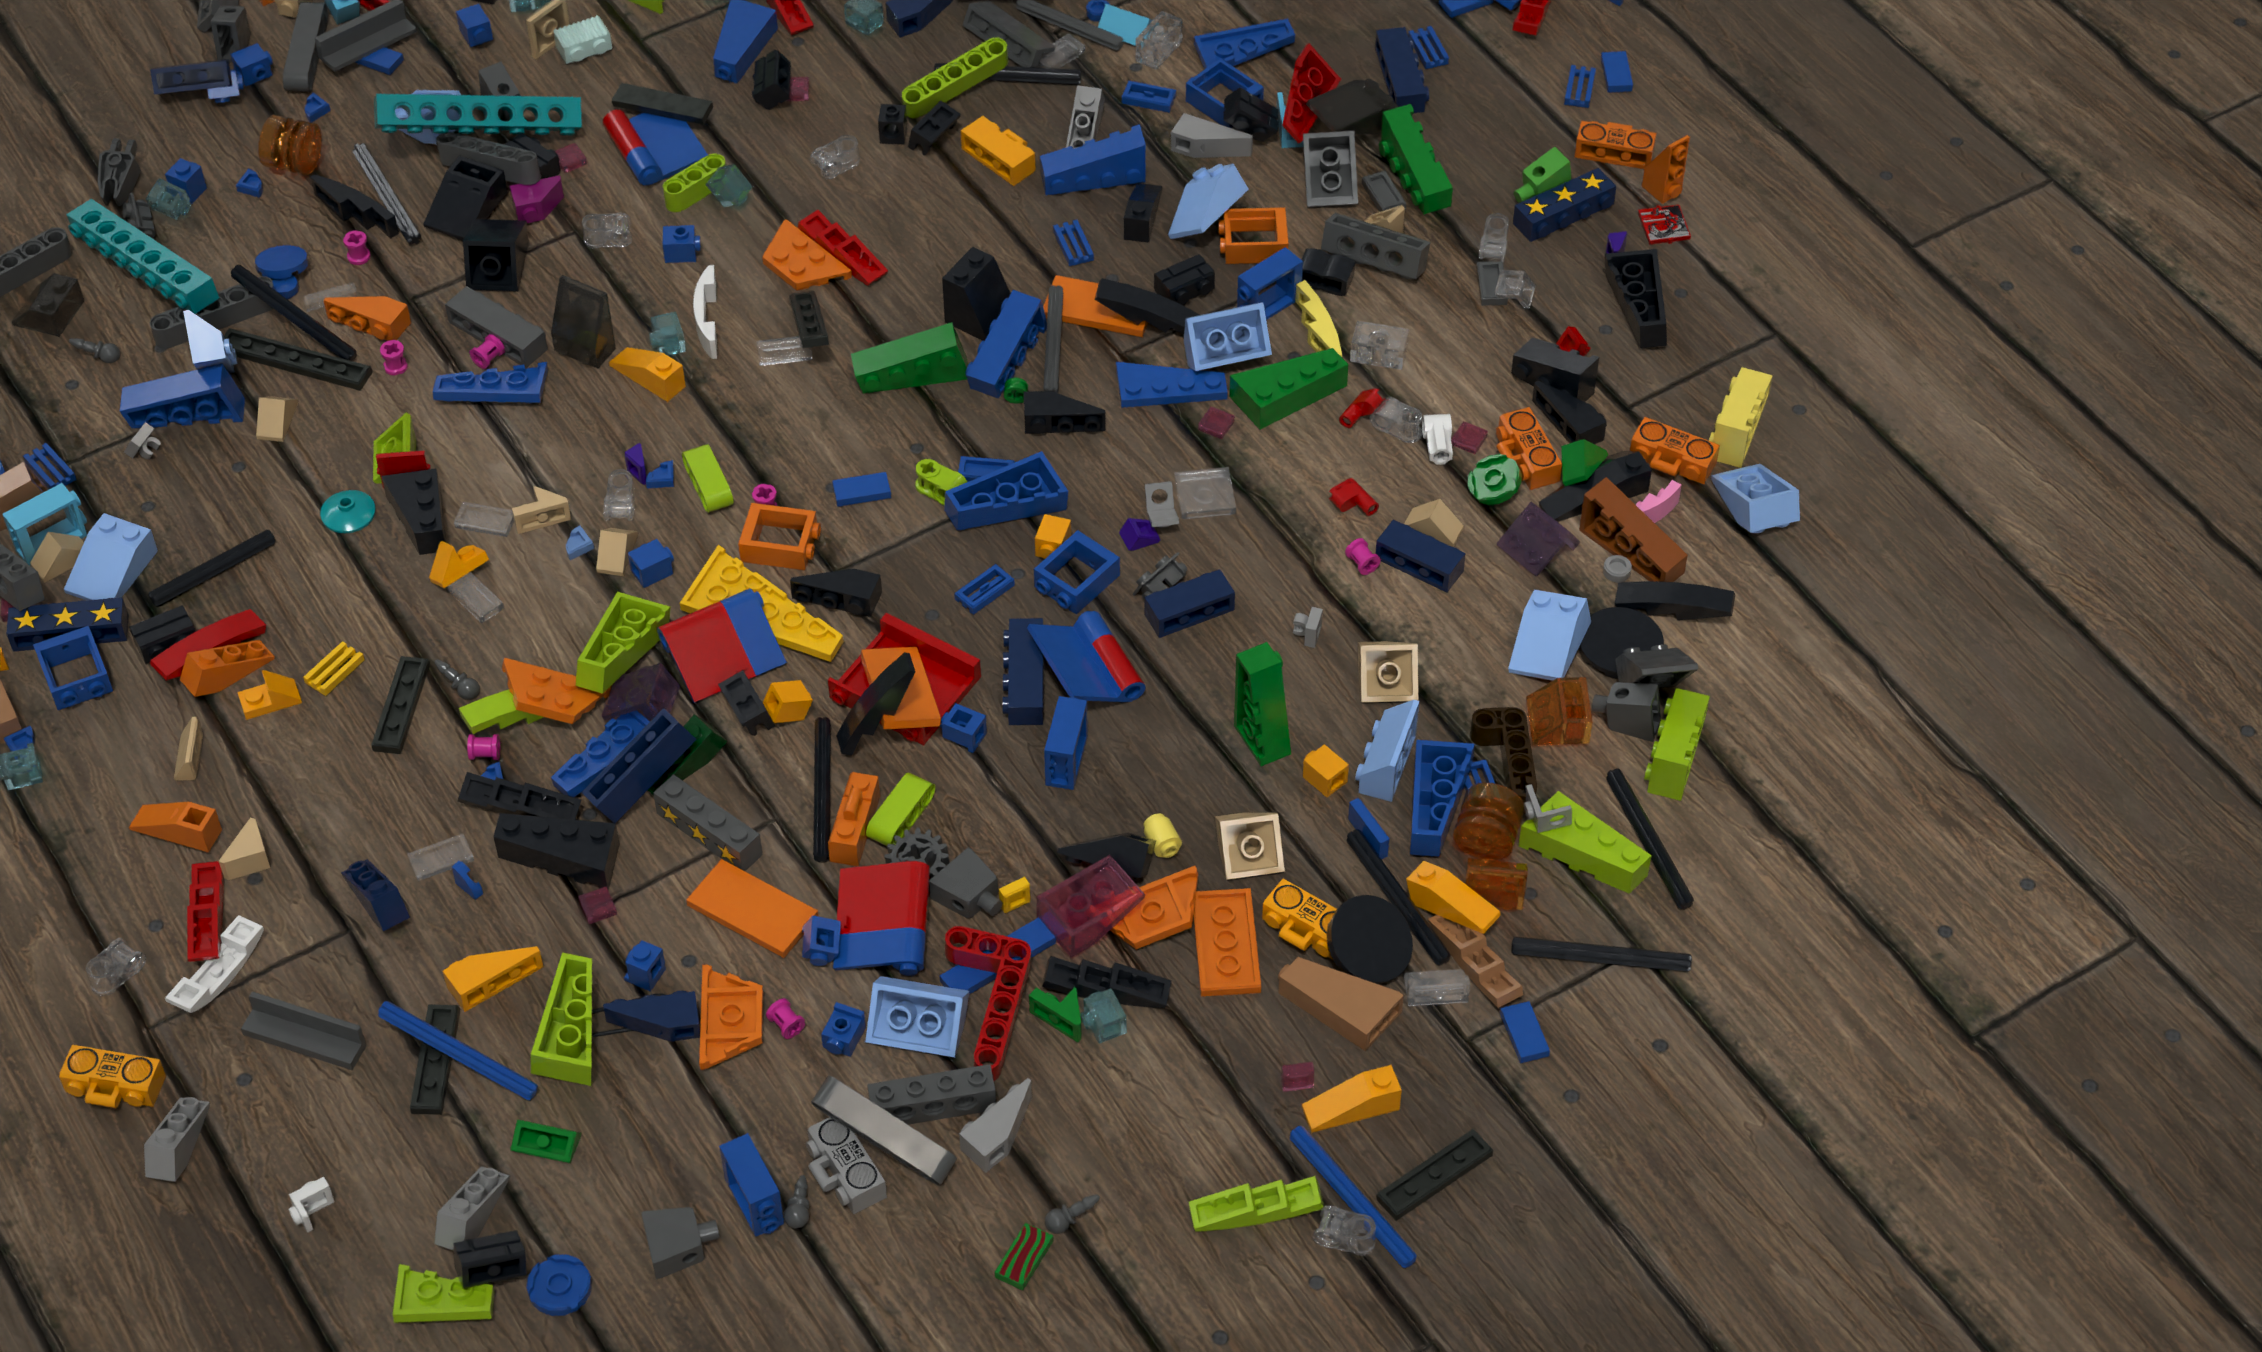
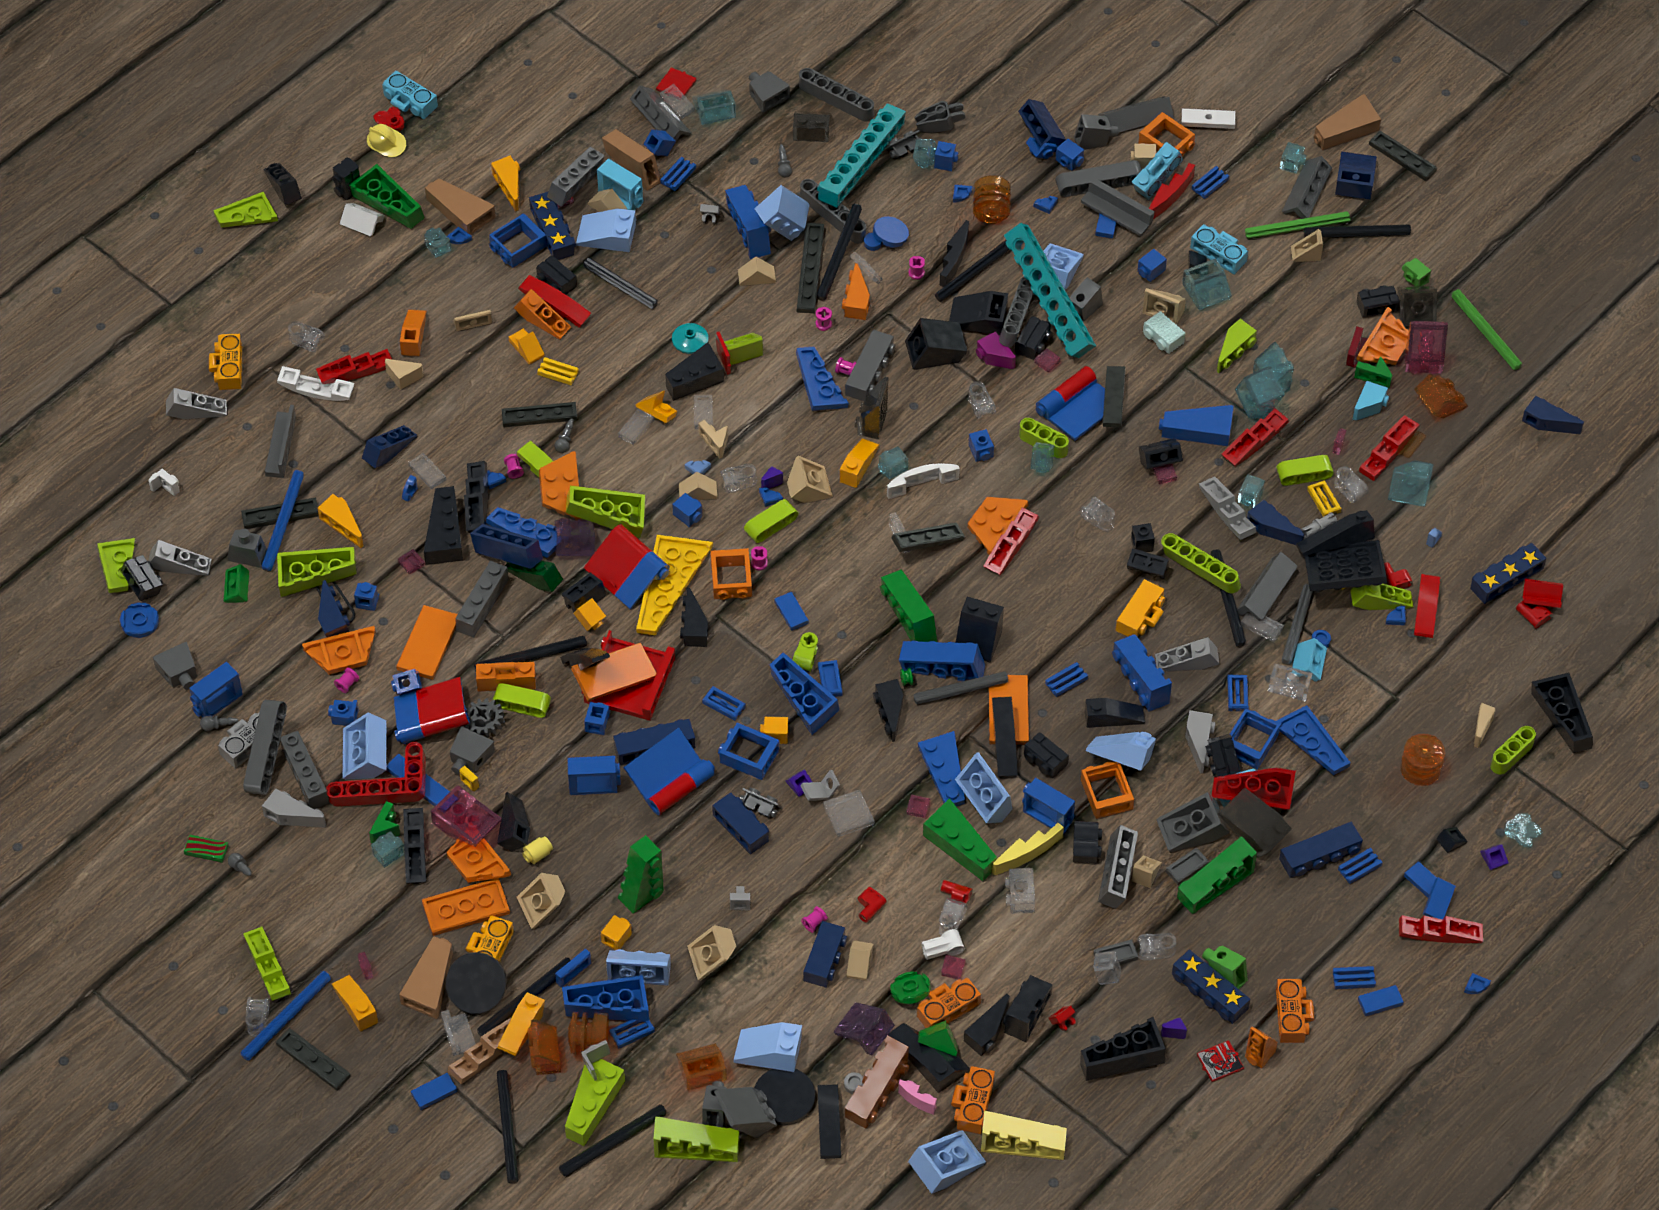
camera: 75 degrees right, 5 degrees up
dark brown beam [1470,707,1537,814] -> none
none -> dark grey torso [228,529,267,568]
none -> tan slope [787,456,833,503]
none -> light grey slope [1199,477,1256,540]

